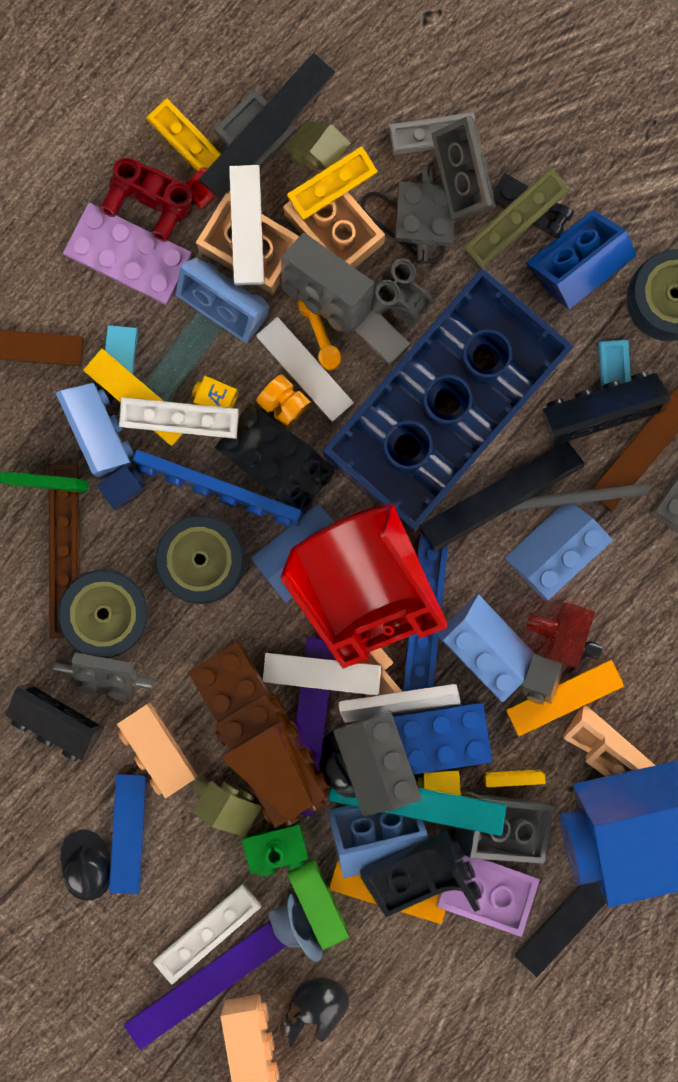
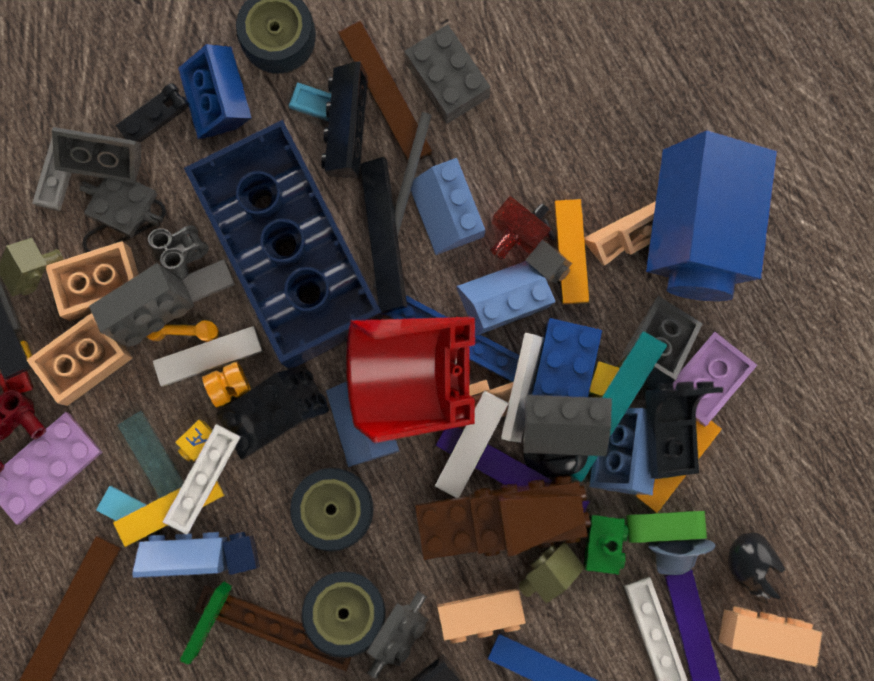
camera: 70 degrees left, 5 degrees down
blue plate [133,450,303,527] -> none
medium blue slope [175,257,270,344] -> none
white tile [229,165,264,286] -> none
yellow plate [287,146,378,221] -> none
olive tile [463,167,571,269] -> none
yellow tile [483,769,546,787] -> none
black tile [515,882,606,977] -> none

